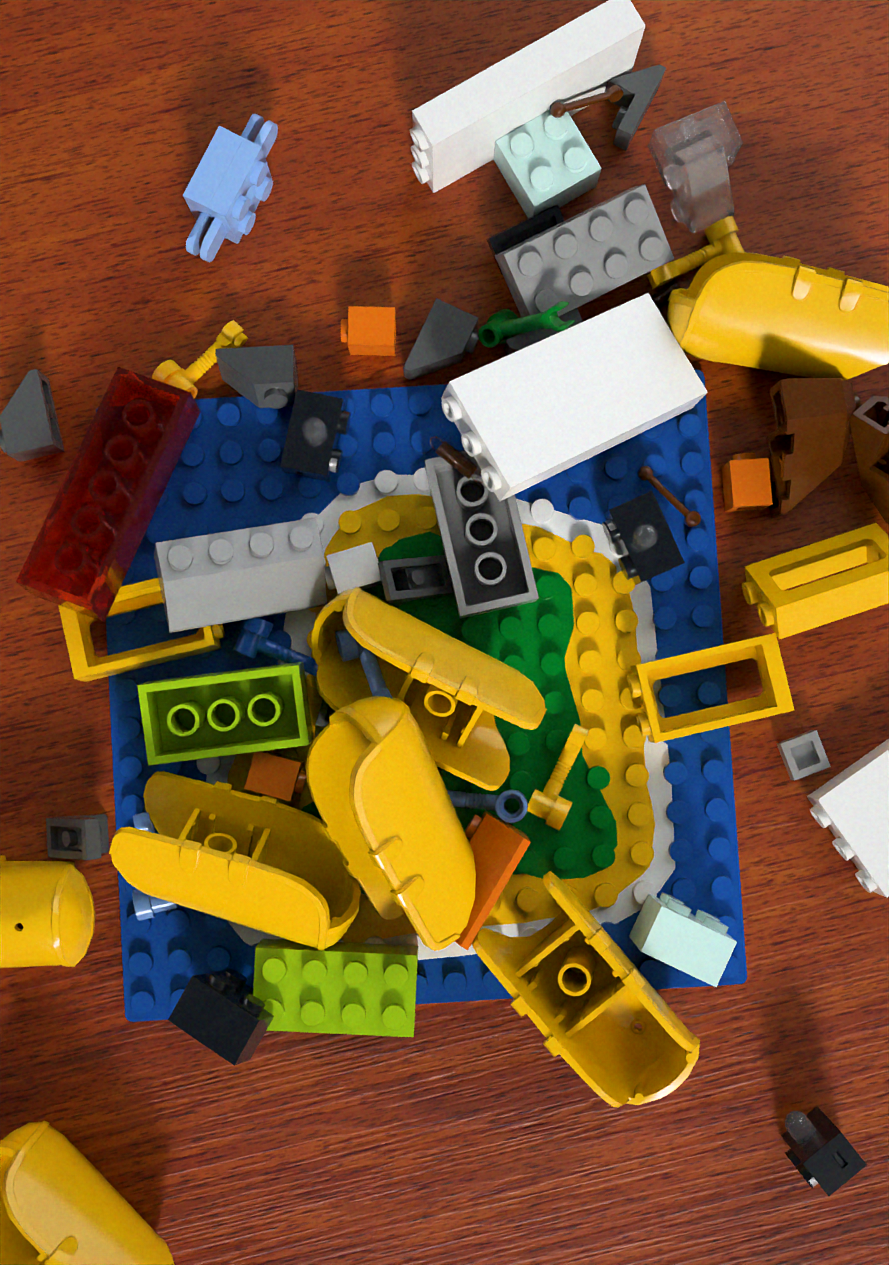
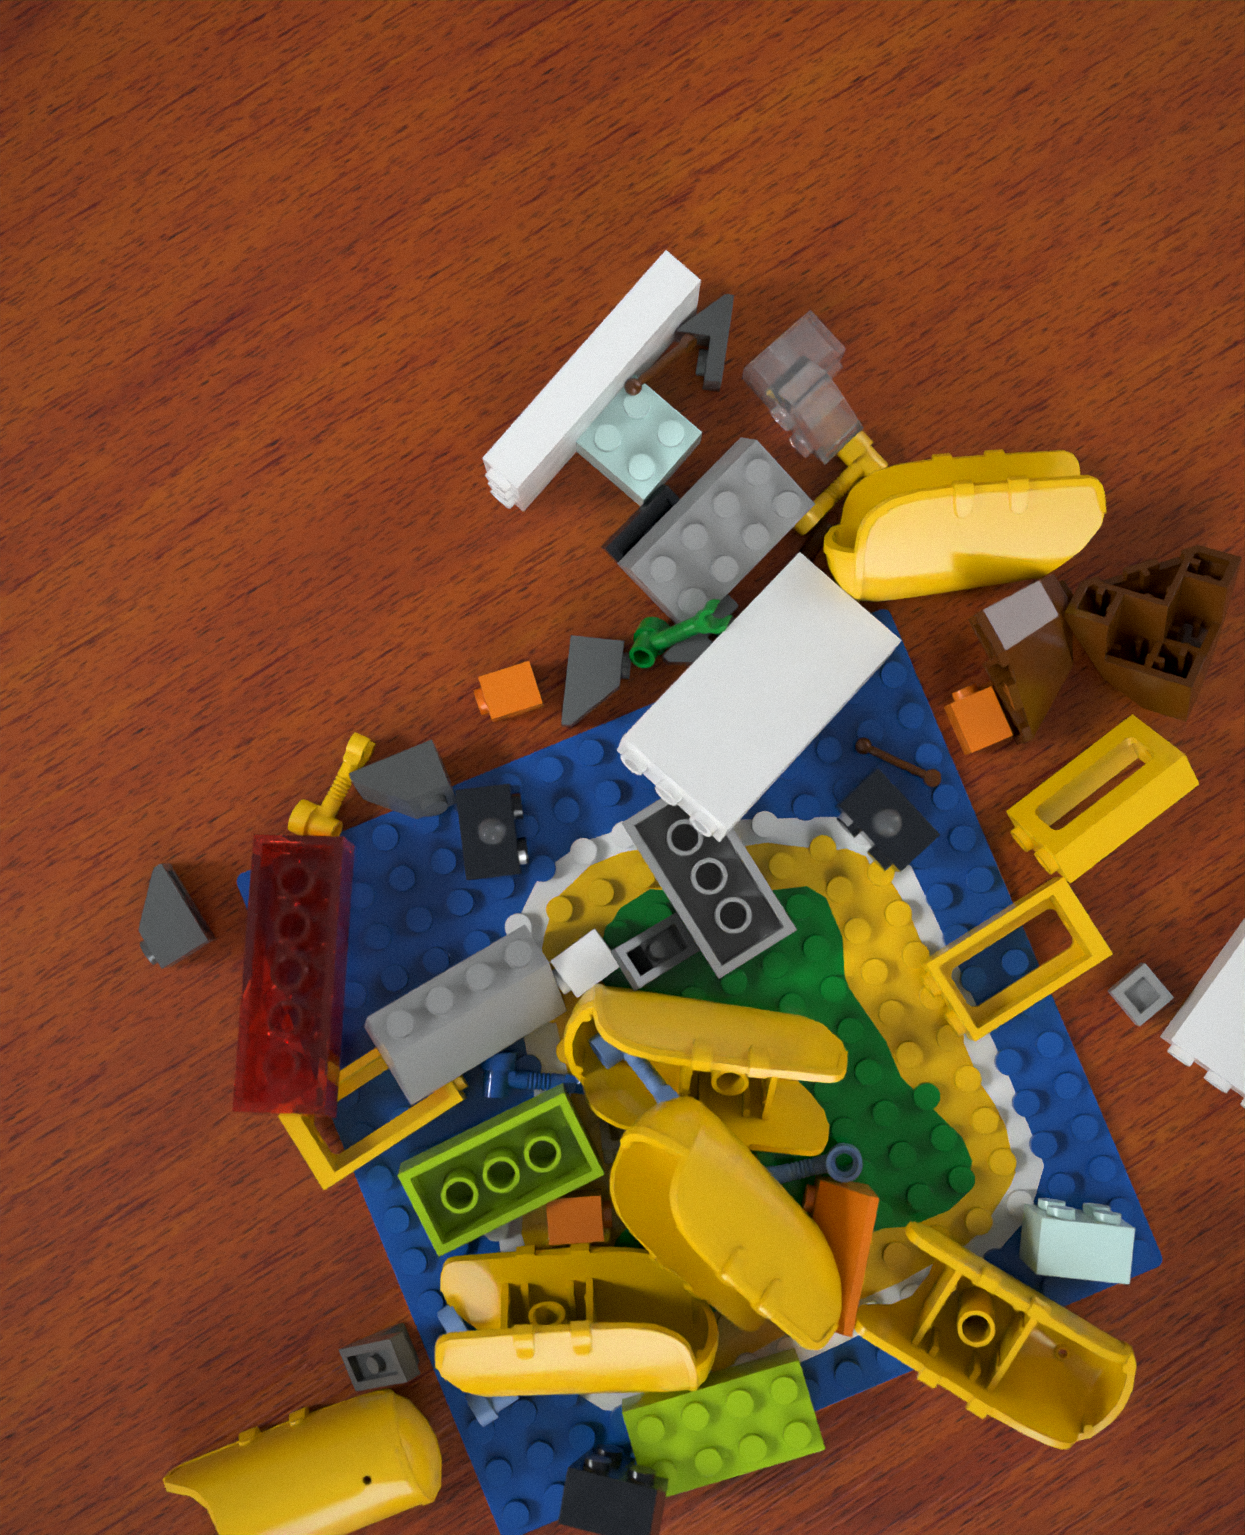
camera: 20 degrees left, 0 degrees up
light blue brick [183,113,278,263] -> none
reddish brown piece [430,437,483,483] -> none
yellow brick [527,724,589,831] -> none

